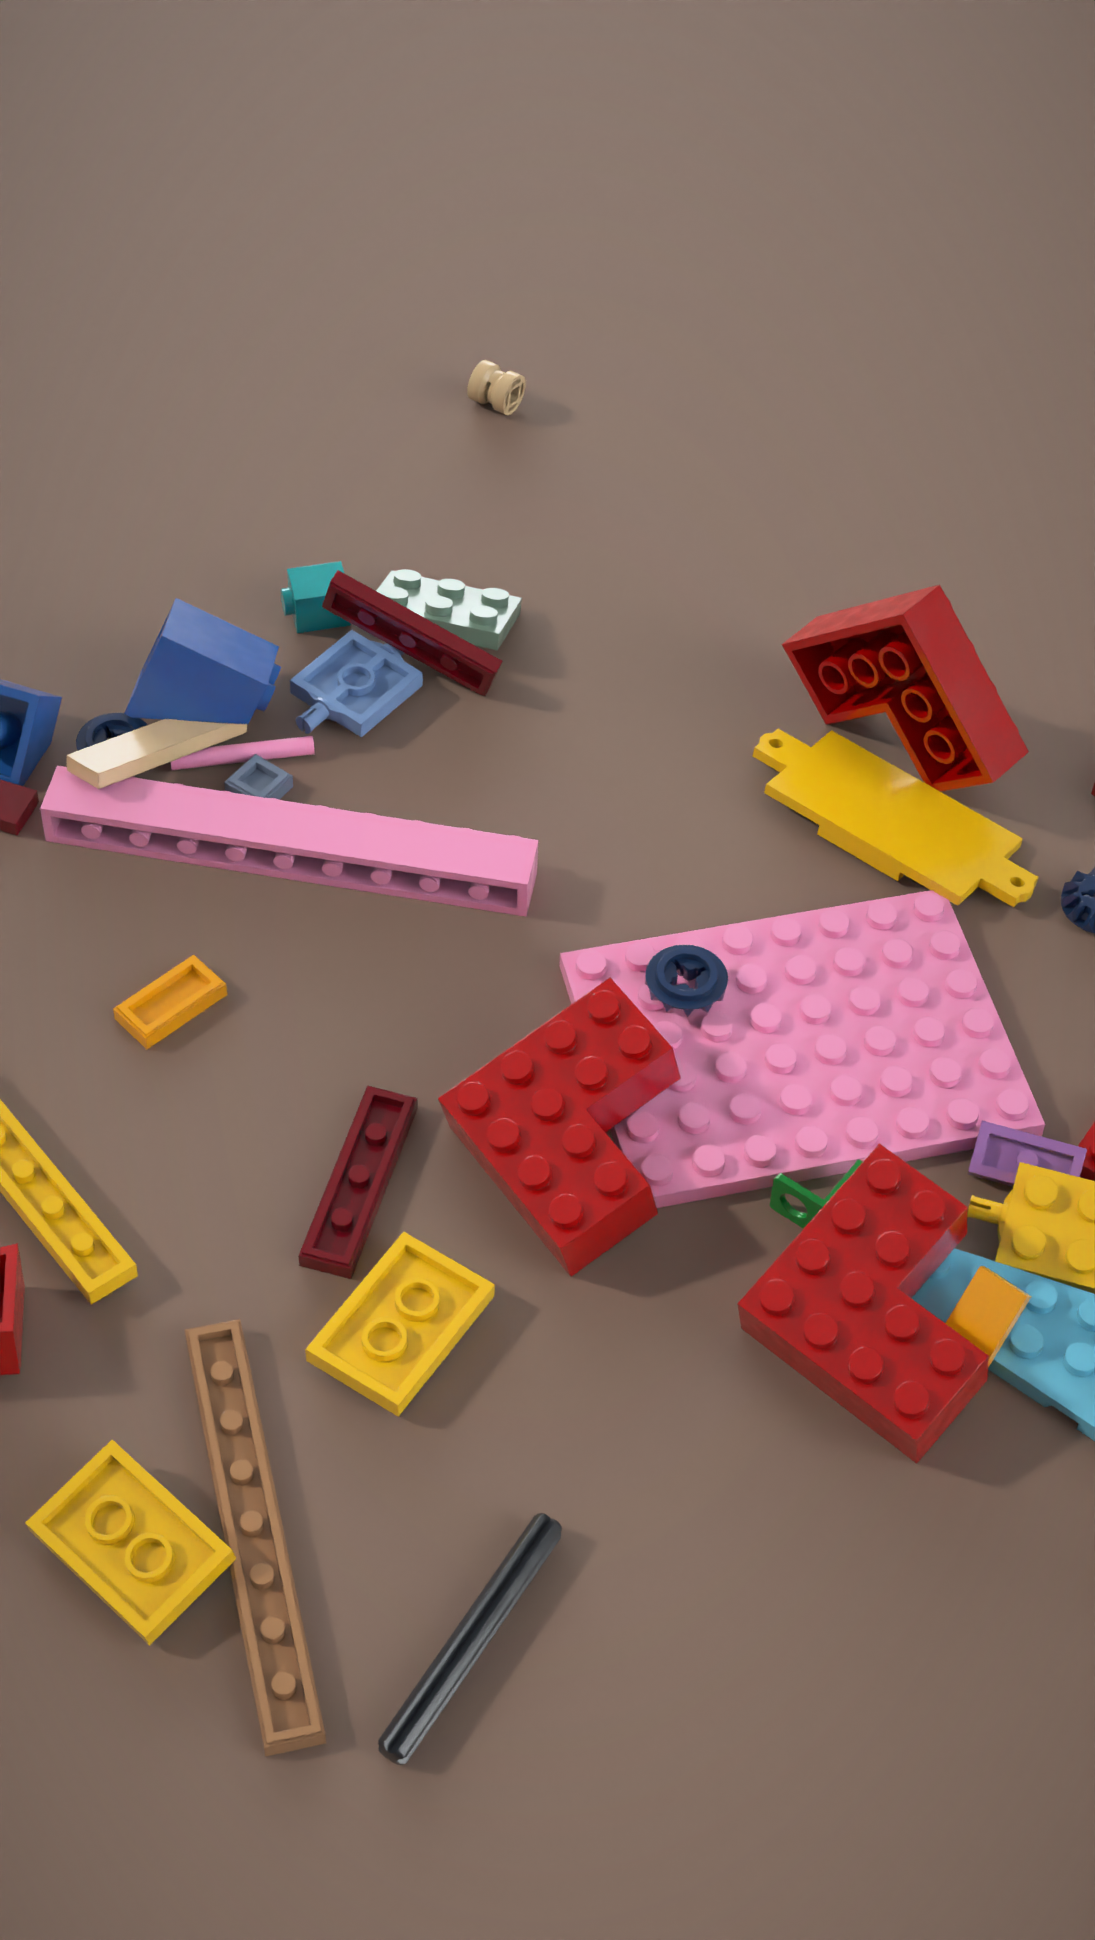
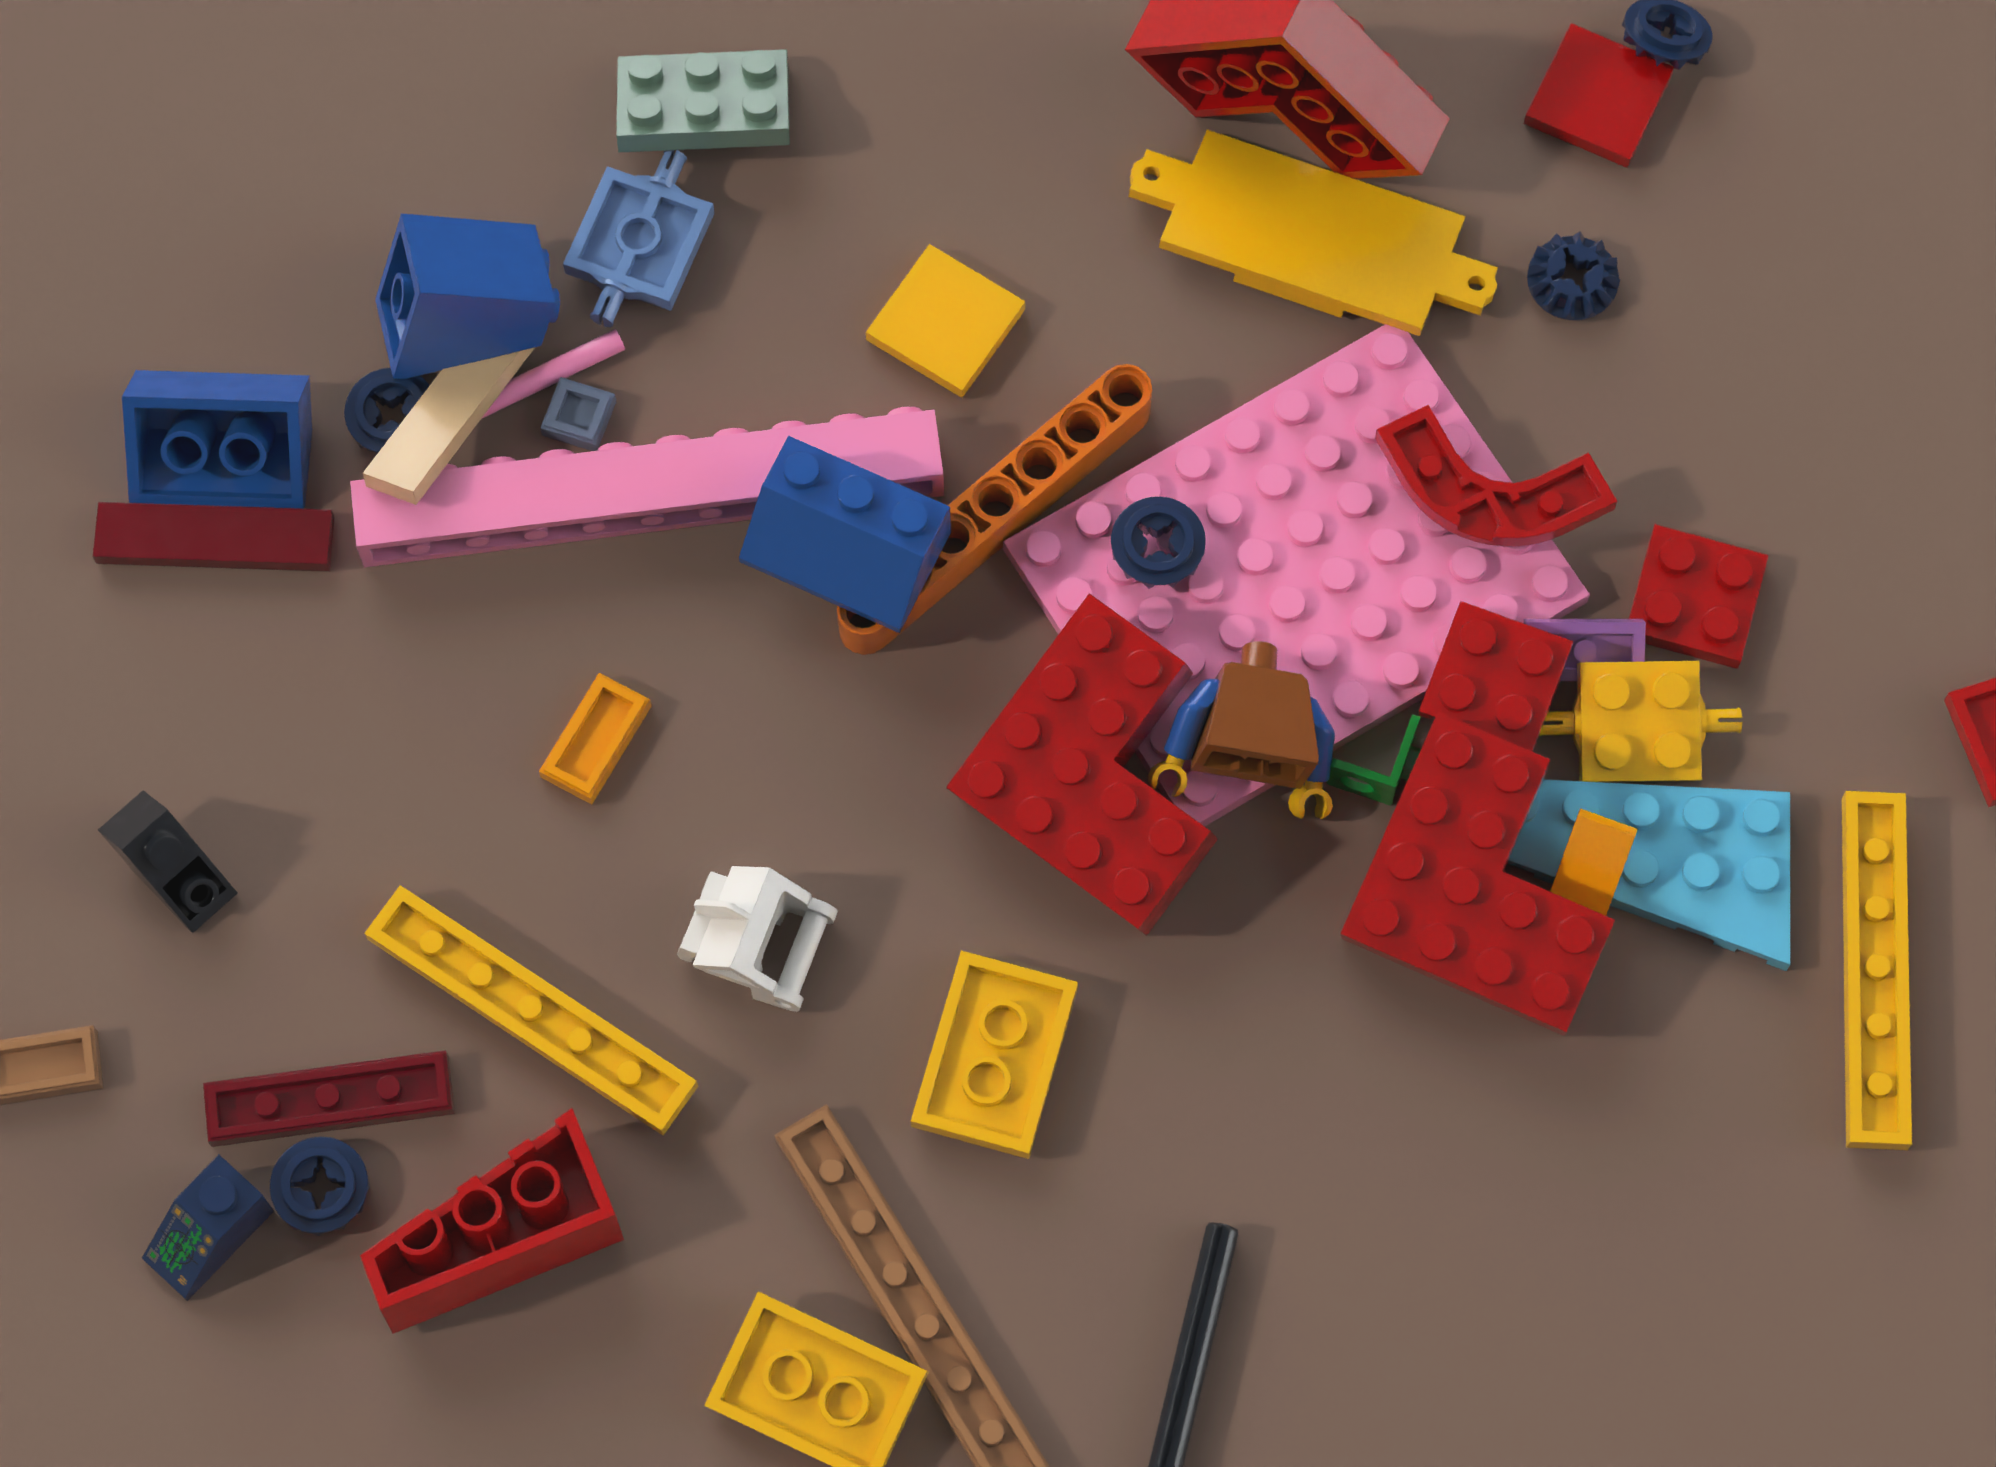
camera: 15 degrees left, 20 degrees up
teal brick [280,561,351,633] -> none
dark red tile [298,1085,418,1279] -> none
dark red tile [322,570,503,696] -> none
none -> white piece [677,866,838,1012]
none -> blue slope [739,435,951,633]
none -> orange beam [837,364,1152,655]
none -> yellow tile [866,244,1026,398]
none -> dark orange torso [1148,641,1335,819]
none -> red plate [1375,405,1618,547]
none -> red plate [1419,601,1573,751]

